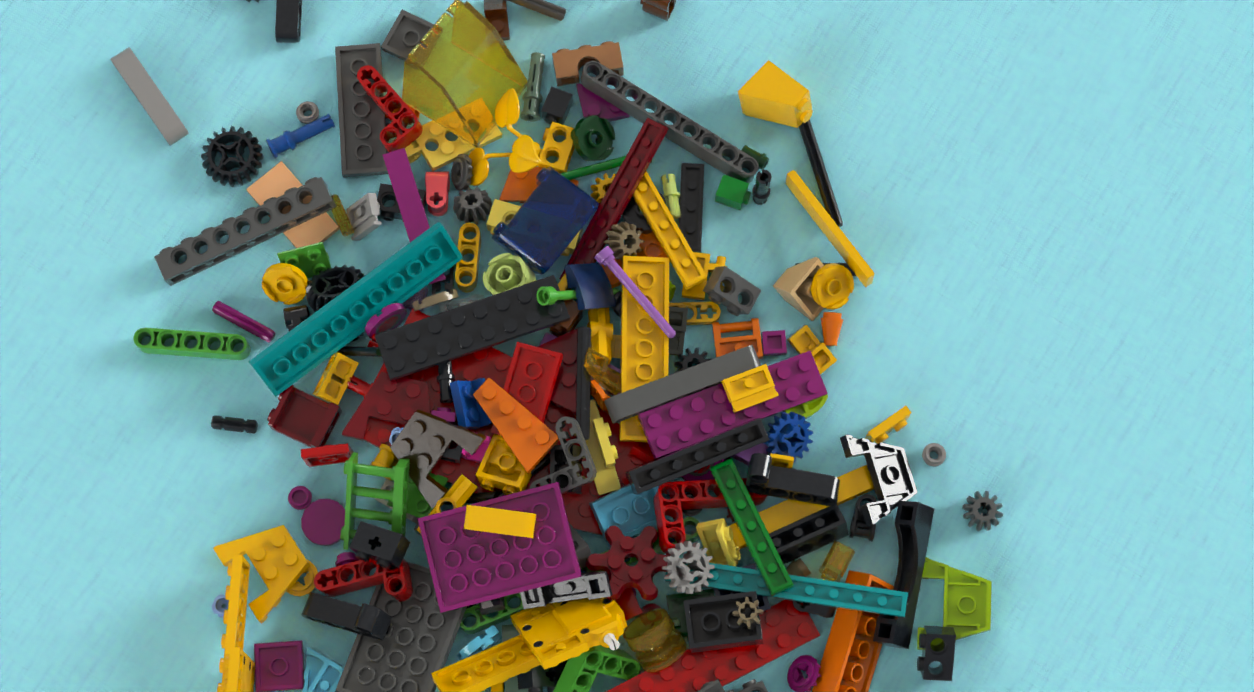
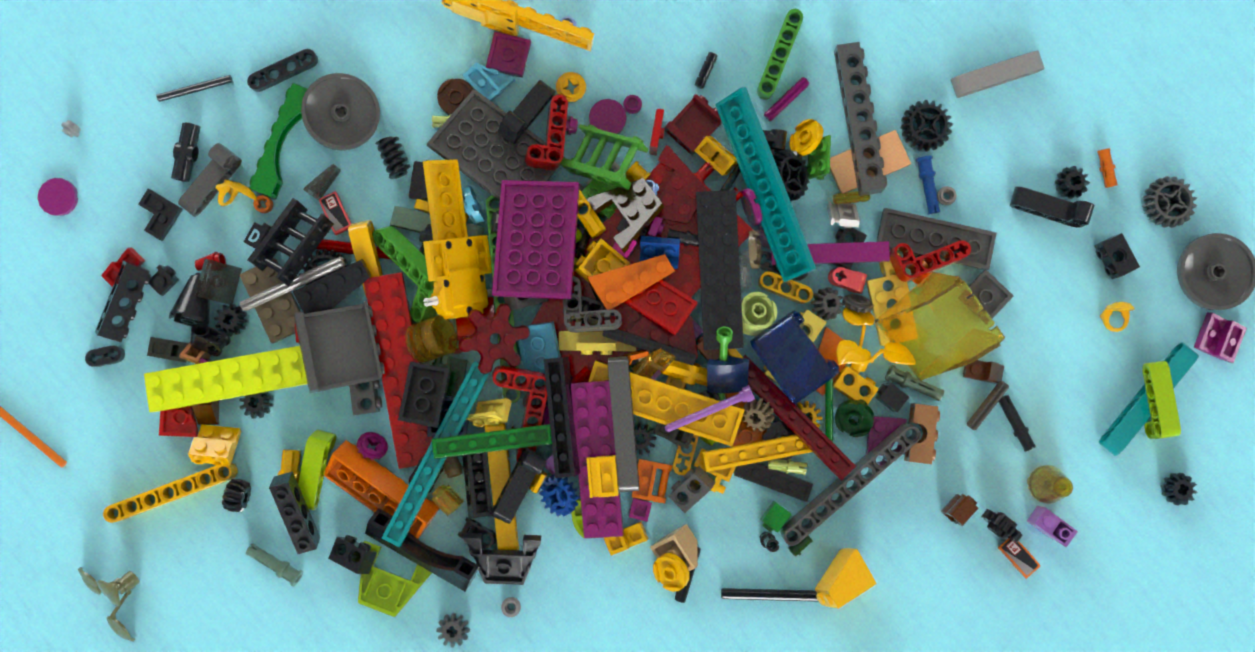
camera: 105 degrees right, 10 degrees up
yellow wing [213,525,310,623] -> none
black brick [349,521,410,569] -> none
yellow beam [464,505,536,538] -> none
slope [520,571,612,609] -> none
light grey gear [662,541,715,594] -> none
dark tan gear [733,597,764,629] -> none
yellow tile [785,170,875,287] -> none
orange cone [821,312,844,346] -> none
yellow plate [865,406,911,444] -> none

